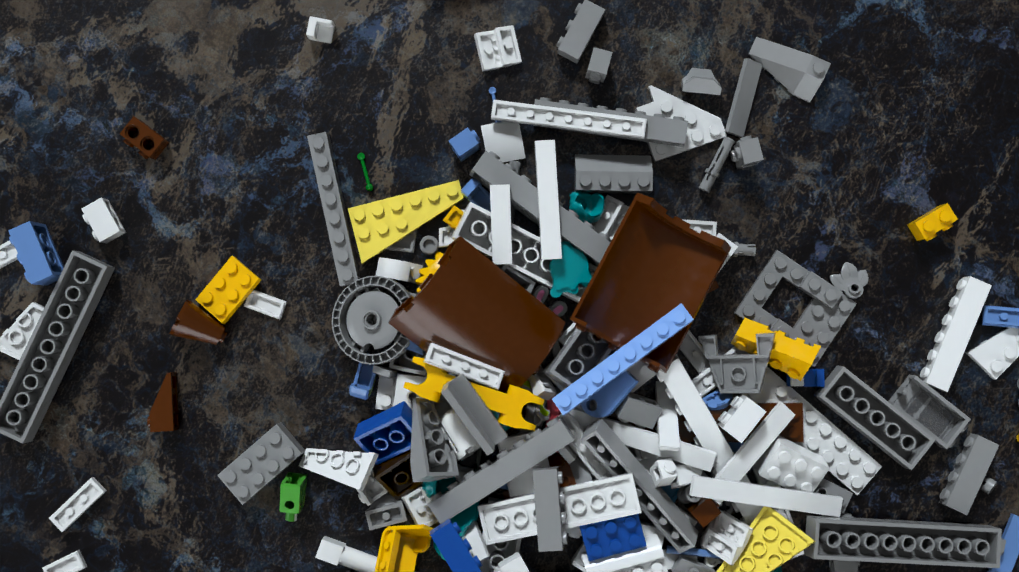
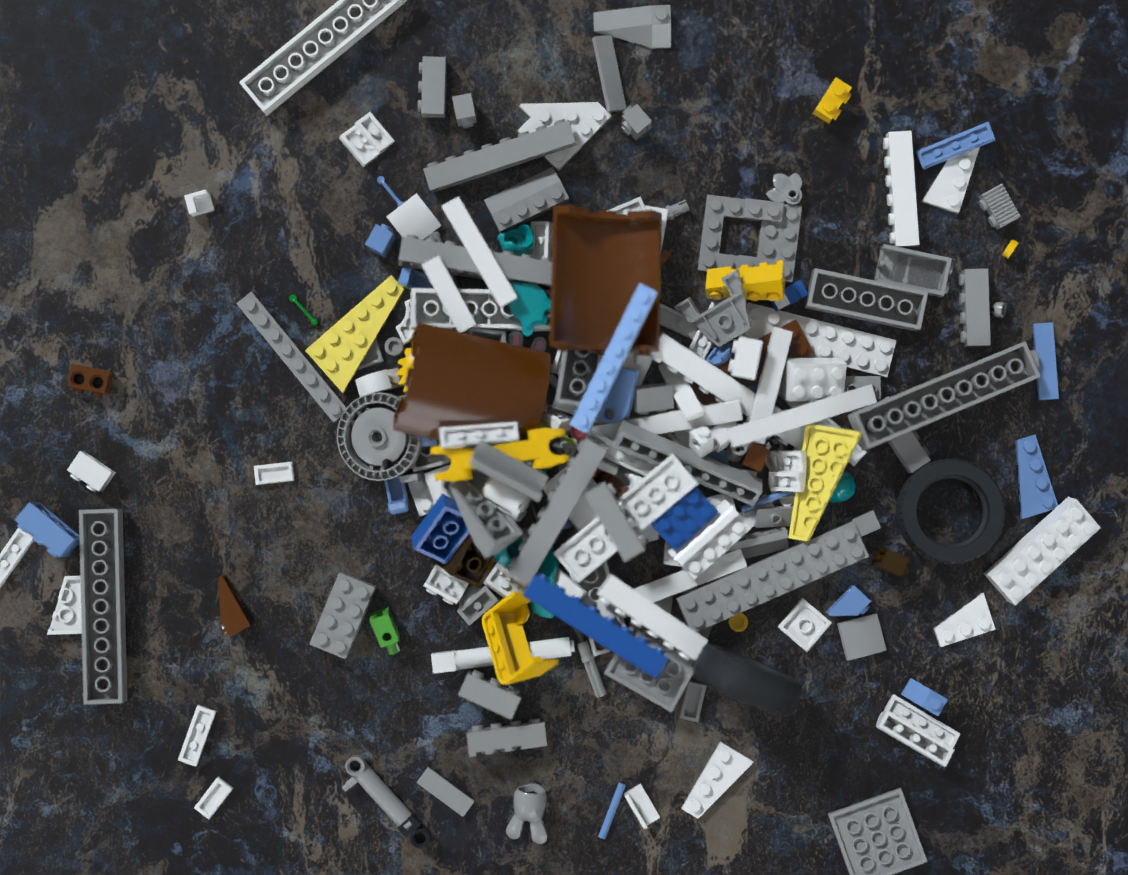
camera: 25 degrees left, 0 degrees up
reddish brown cone [169,299,227,345] -> none
yellow plate [195,256,261,324] -> none
white wing [299,448,379,491] -> none
yellow tile [443,205,464,230] -> none
white tile [491,100,647,139] -> none
light grey slope [681,68,722,95] -> none
light grey pin [698,136,735,193] -> none

